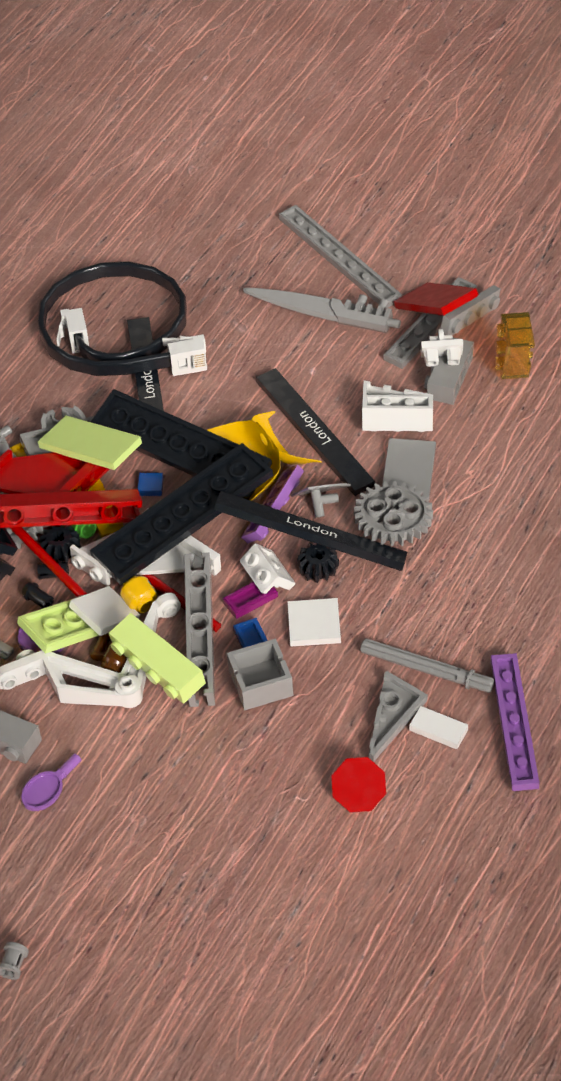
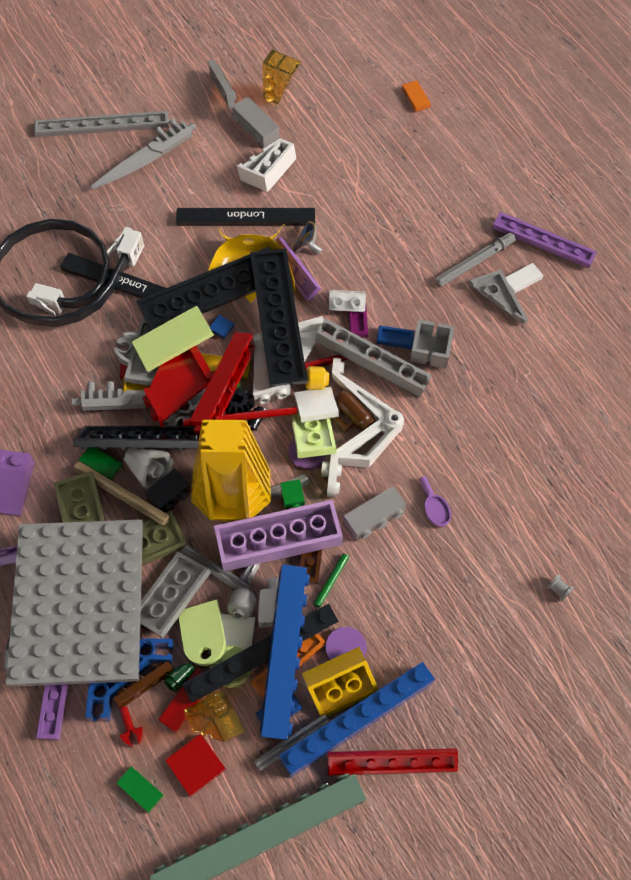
camera: 65 degrees left, 15 degrees up
black pin [22,582,54,609] -> none
yellowish green brick [109,613,206,704] -> none
black tile [214,491,407,571] -> none
white tile [288,598,341,646] -> none
black gear [297,543,339,583] -> none
red piece [331,757,387,812] -> none
light grey gear [354,481,433,546] -> none
light grey tile [382,438,436,499] -> none
light grey tile [384,277,477,369] -> none
red tile [393,282,479,316] -> none
white hips [421,329,463,367] -> none

